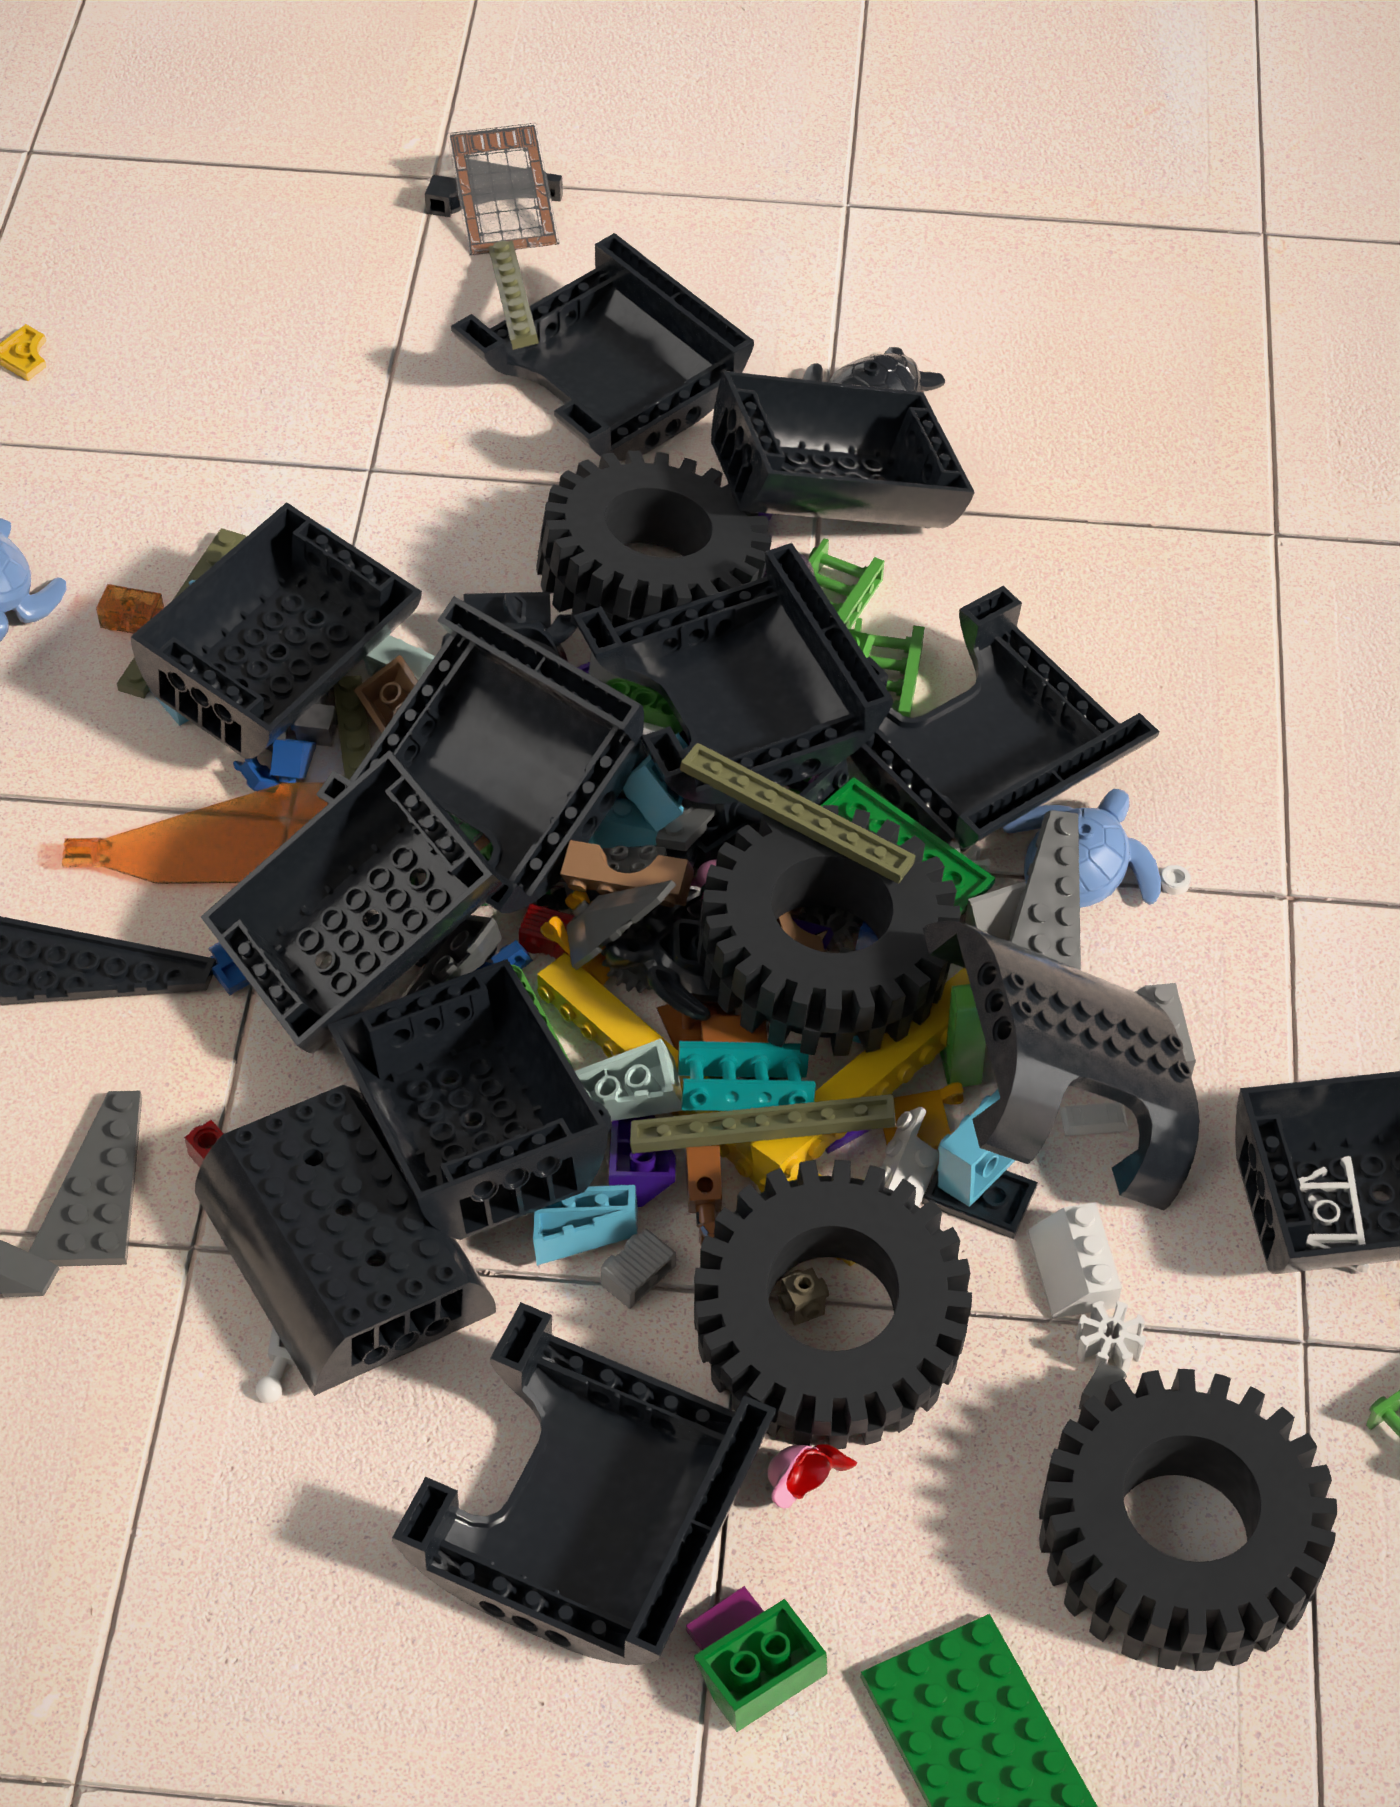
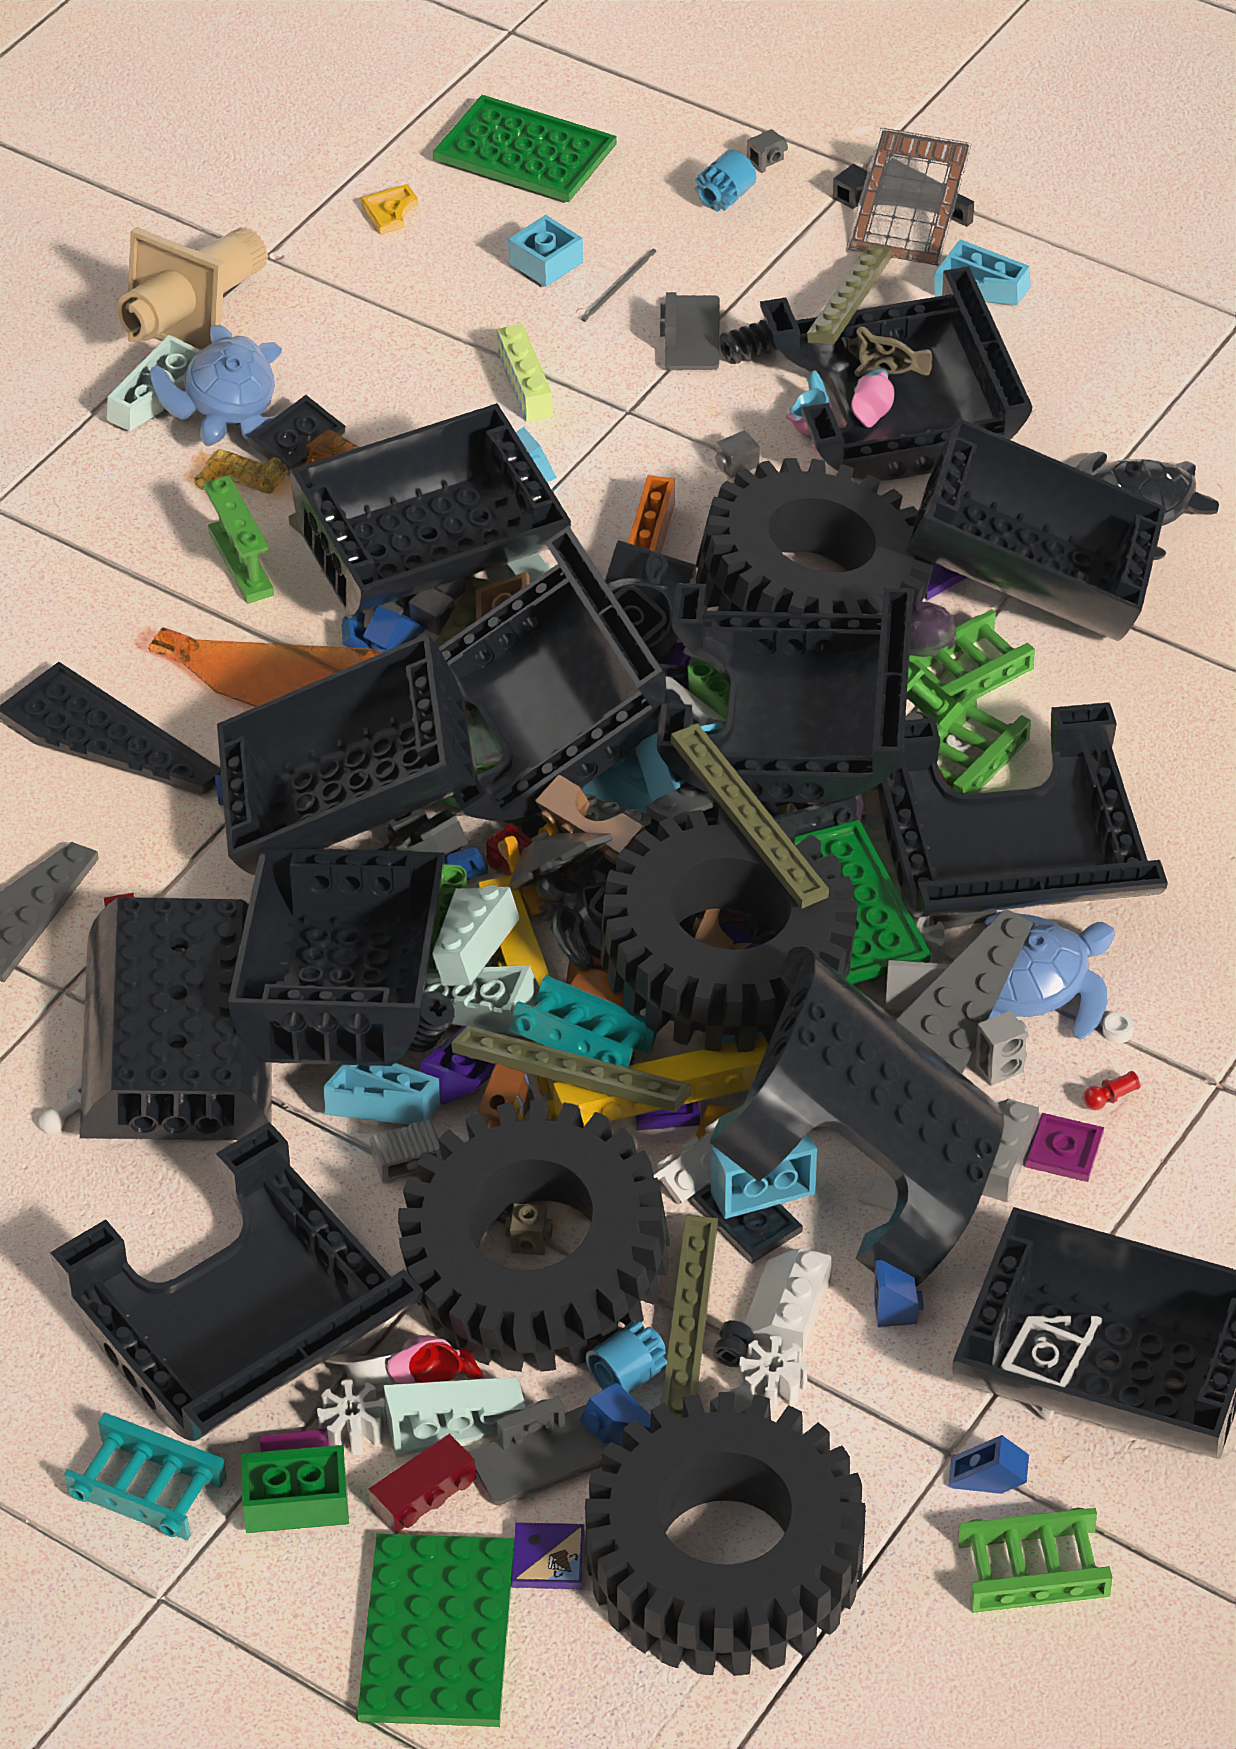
camera: 30 degrees right, 5 degrees down
none -> teal fence [64,1412,227,1541]
none -> clear yellow beam [194,449,288,494]
none -> bright green fence [203,476,274,604]
none -> black plate [248,395,346,476]
none -> white gear [317,1380,387,1455]
none -> white piece [325,1353,397,1392]
none -> dark red brick [368,1433,476,1534]
none -> light aqua wedge [383,1377,526,1457]
none -> light aqua wedge [432,885,520,986]
none -> green plate [433,94,617,202]
none -> dark grey bracket [470,1395,608,1505]
none -> yellowish green brick [497,324,553,422]
none -> medium azure brick [508,215,583,287]
none -> tile [512,1522,585,1589]
none -> blue slope [580,1382,651,1447]
none -> dark grey piece [581,248,657,322]
none -> dark azure gear [586,1320,668,1394]
none -> orange brick [628,475,675,553]
none -> dark grey bracket [660,292,720,370]
none -> olive plate [661,1215,718,1420]
none -> dark azure gear [694,150,757,212]
none -> black wheel [713,1320,754,1367]
none -> flat silver brick [715,430,760,478]
none -> black piece [720,319,779,364]
none -> dark grey brick [747,129,788,173]
none -> medium azure hair [786,371,832,435]
none -> dark tan animal [848,327,932,377]
none -> bright pink hair [851,369,894,428]
none -> blue slope [874,1260,924,1327]
none -> medium azure wedge [934,239,1031,305]
none -> blue slope [948,1435,1029,1494]
none -> light grey brick [975,1010,1028,1086]
none -> magenta tile [1026,1113,1104,1182]
none -> red pin [1082,1071,1141,1111]

